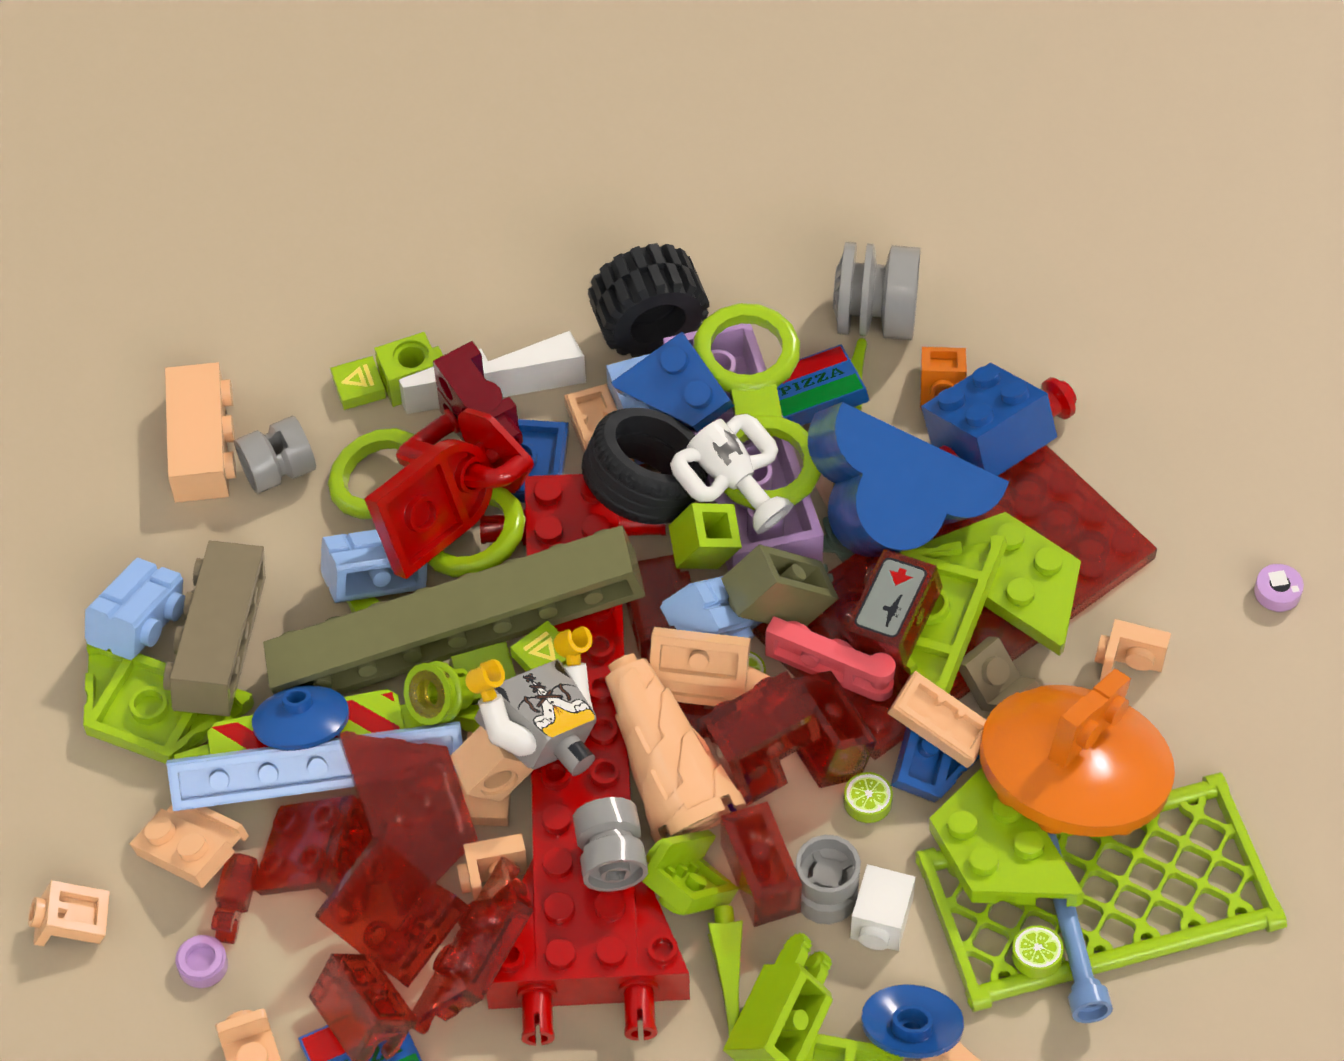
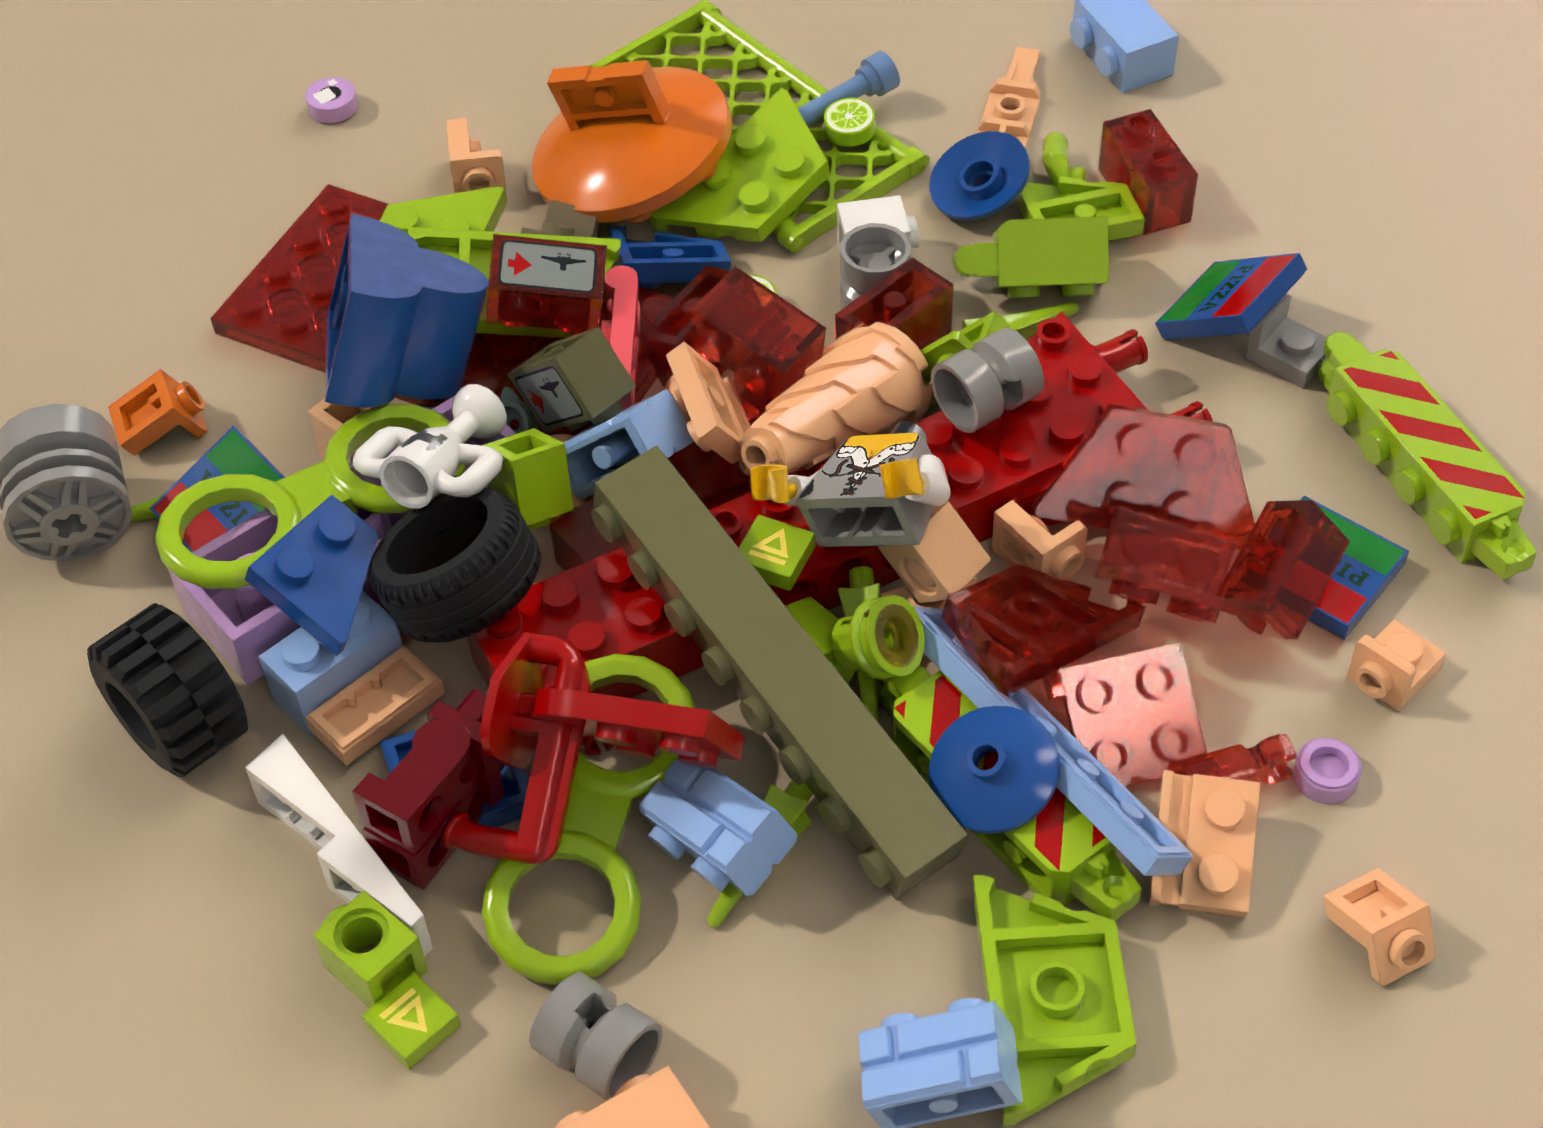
camera: 115 degrees left, 5 degrees down
dark tan brick [163,540,266,717] -> none
light nougat plate [888,671,986,768] -> none
blue brick [921,363,1077,476] -> none

